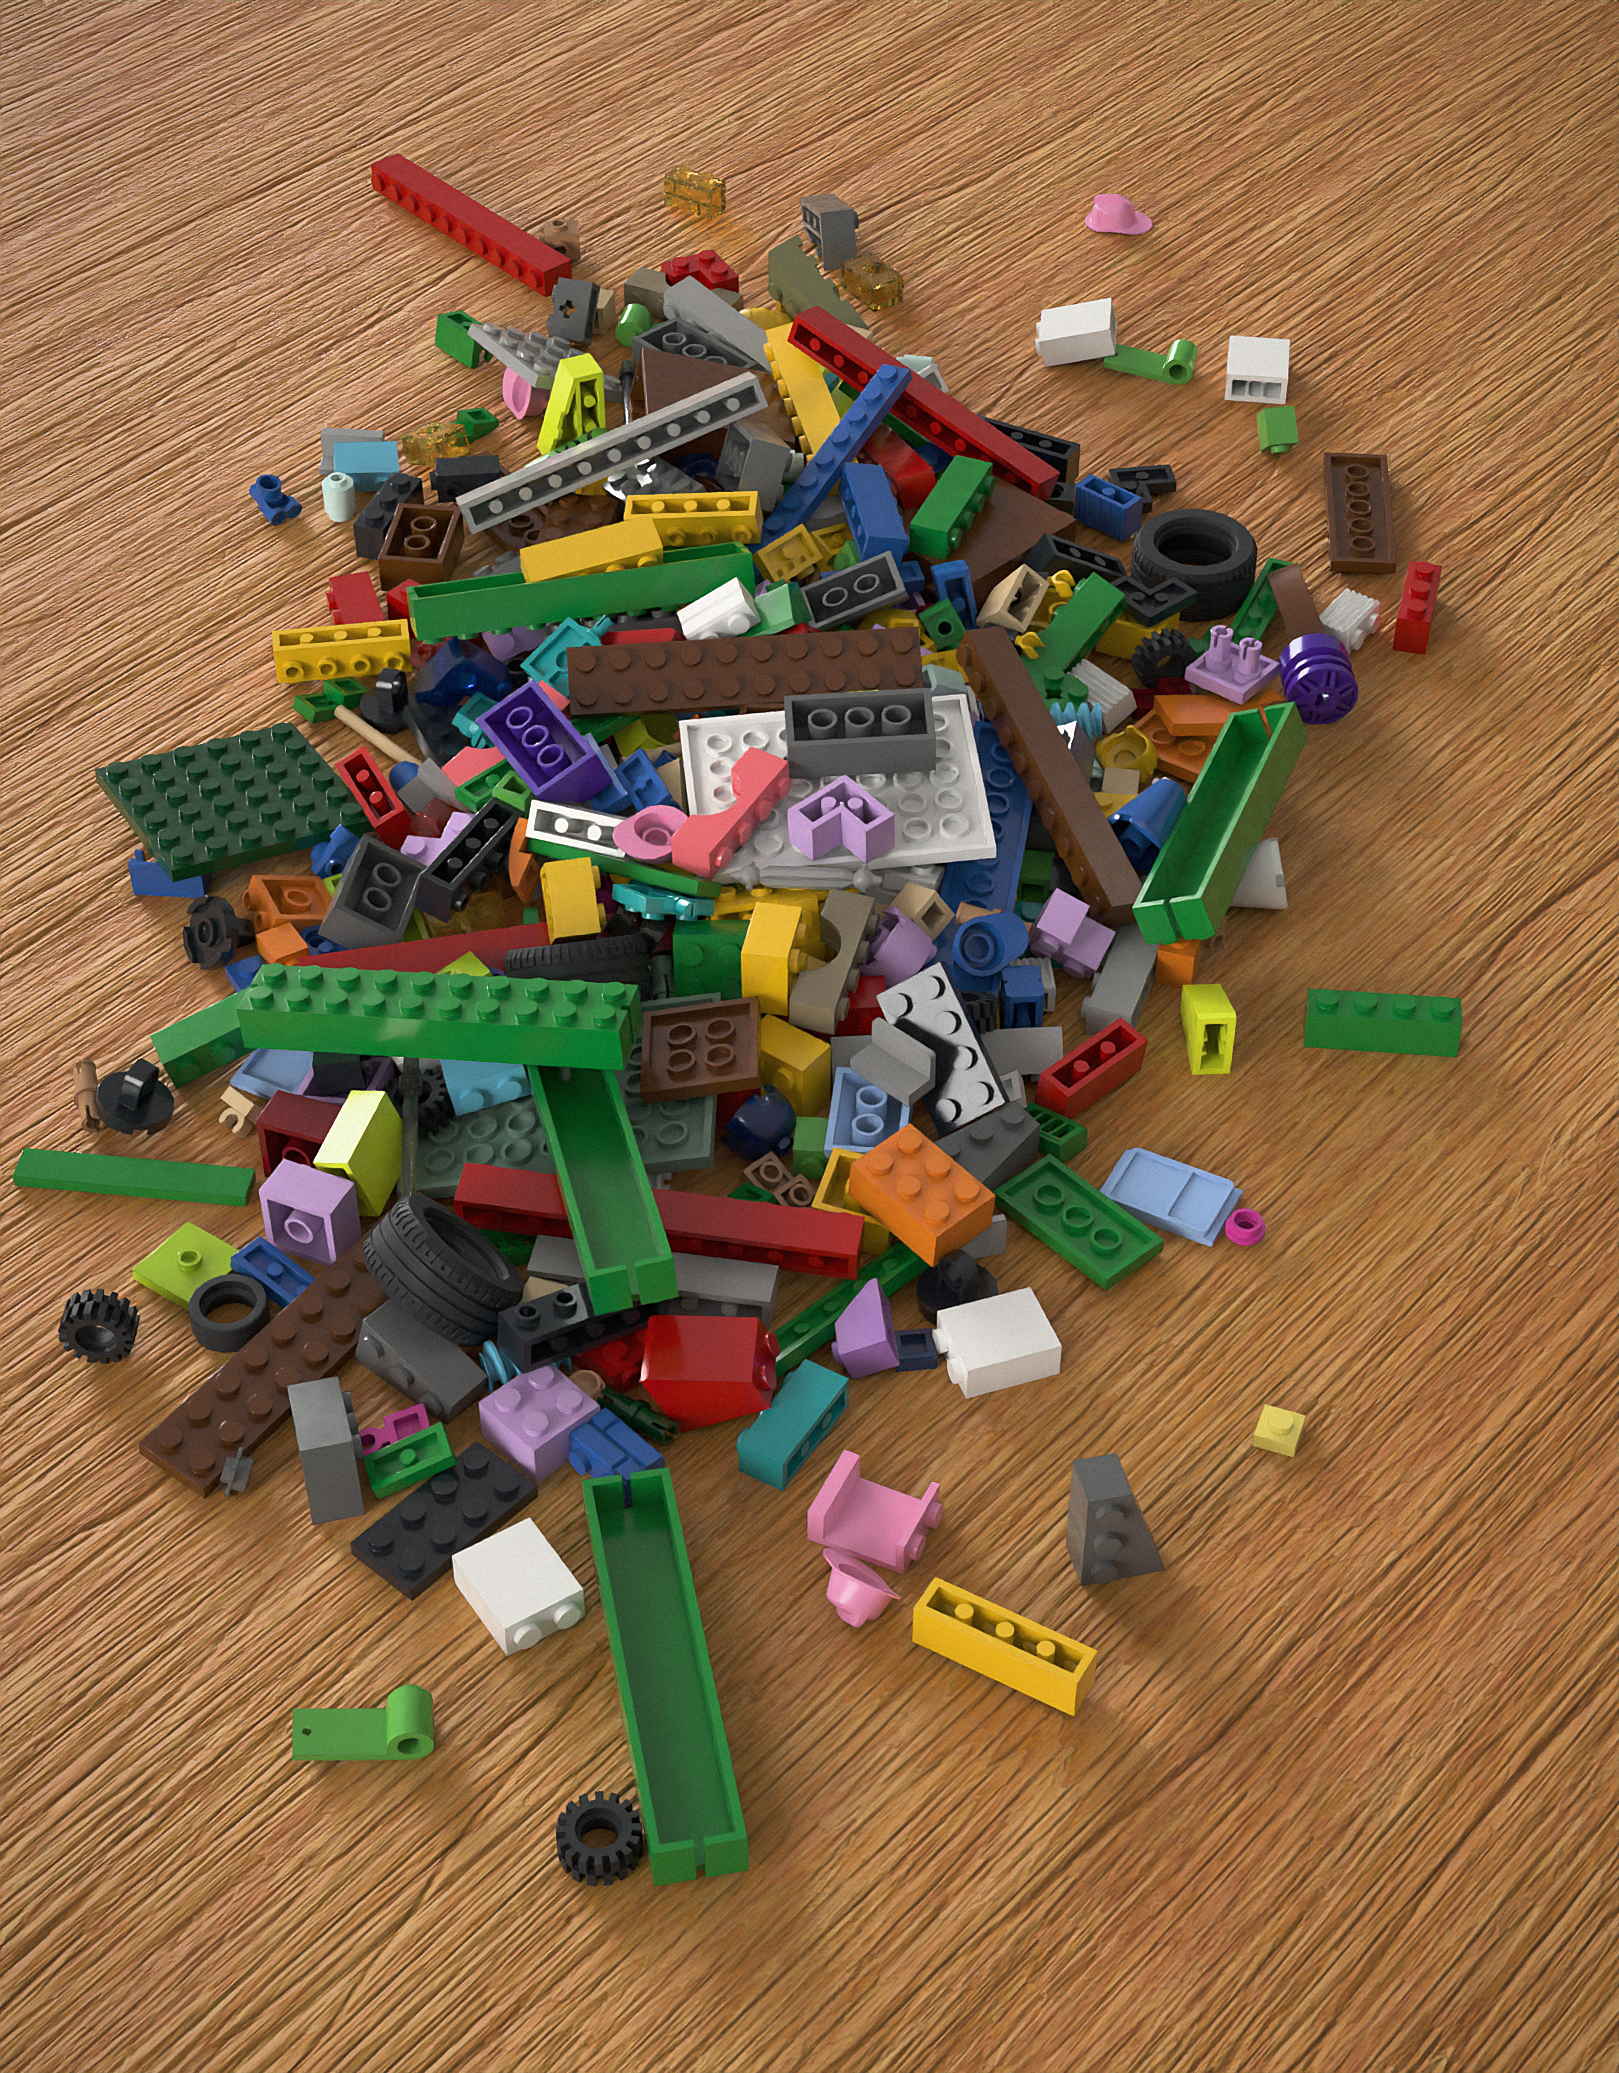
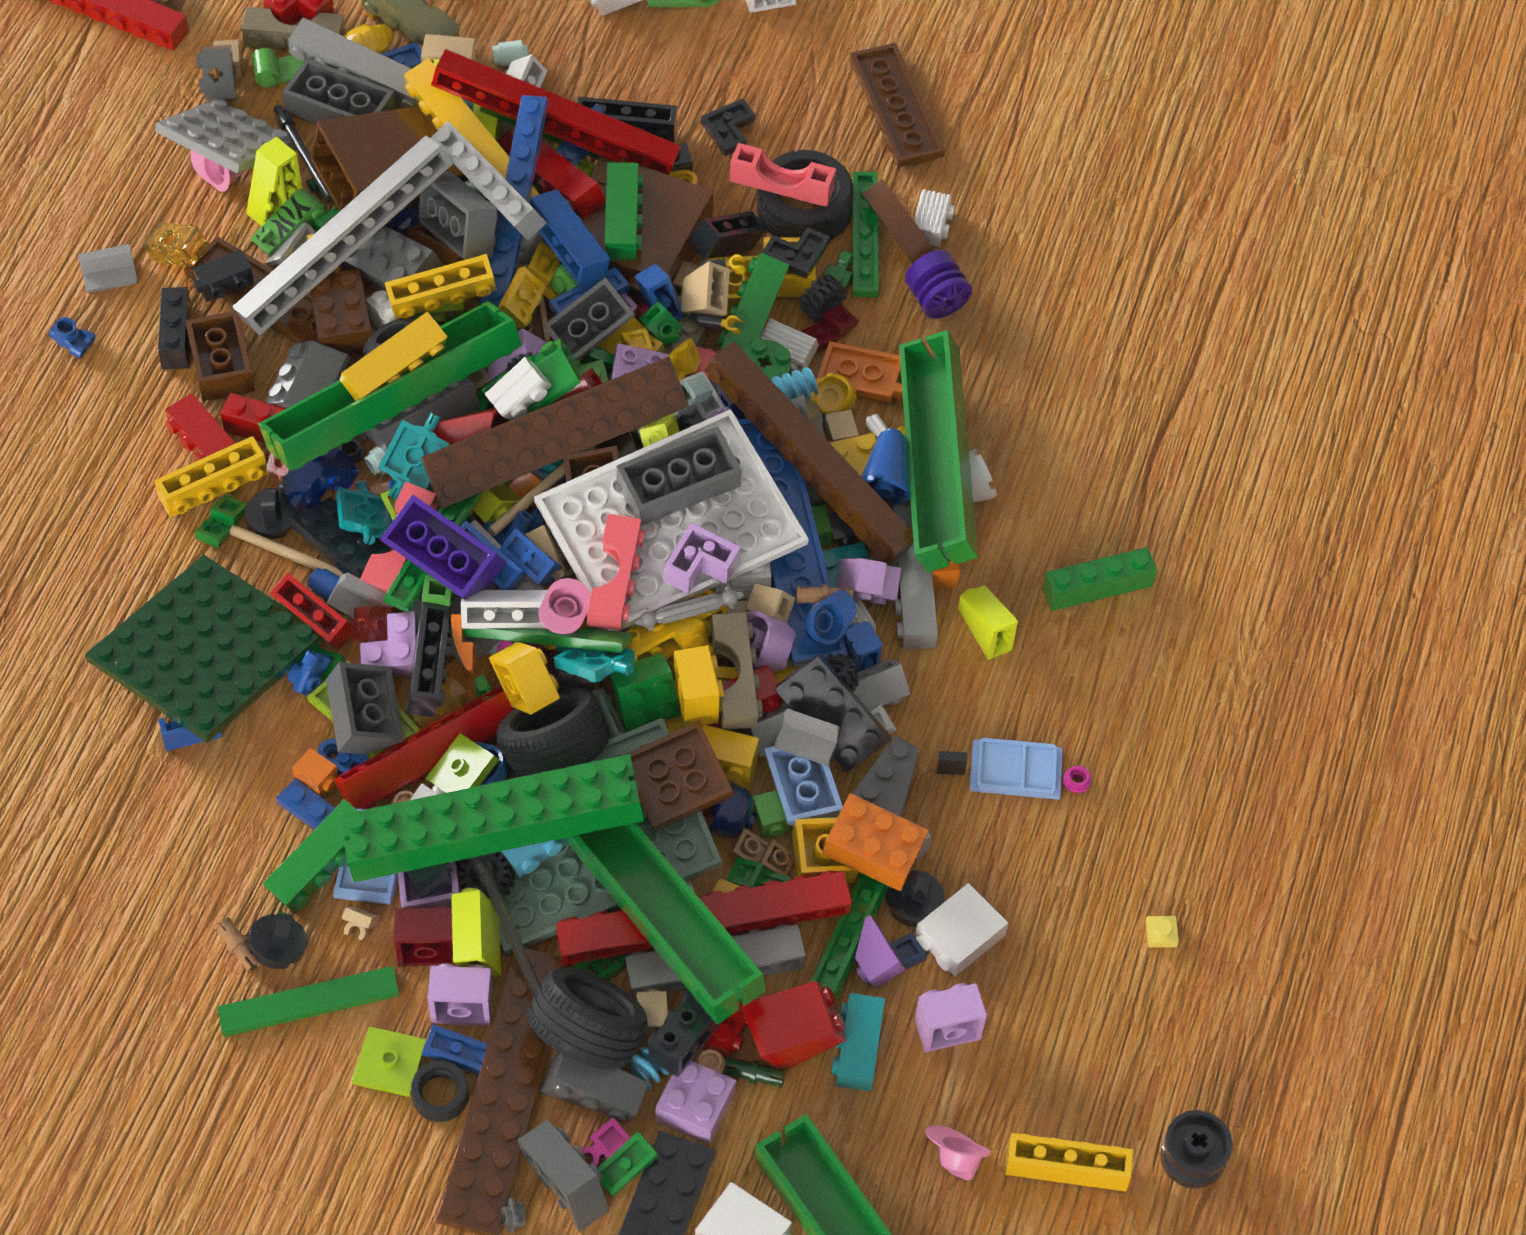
camera: 25 degrees left, 15 degrees up
black tyre [58,1289,140,1364] -> none
black tile [182,895,256,970] -> none
orange plate [243,875,332,933] -> none
light aqua brick [322,472,356,522] -> none
medium azure brick [334,441,399,493] -> none
green slope [429,407,500,450] -> none
green hinge [435,310,493,369] -> none
blue brick [568,1408,665,1508] -> none
bright pink panel [807,1450,944,1575] -> none
green plate [993,1154,1164,1290] -> none
green slope [1024,1102,1088,1164] -> none
red brick [1034,1017,1148,1119] -> none
dark grey wedge [1066,1453,1165,1586] -> none
blue brick [1074,474,1144,541] -> none
orange tile [1153,689,1283,736] -> none
lavender plate [1185,625,1280,705] -> none
bright green brick [1256,406,1299,455] -> none
red brick [1392,561,1442,655] -> none
none -> light grey brick [430,121,547,241]
none -> coral arch [730,143,836,207]
none -> lavender brick [915,983,987,1053]
none -> black tile [937,751,967,775]
none -> black wheel [1160,1110,1233,1189]

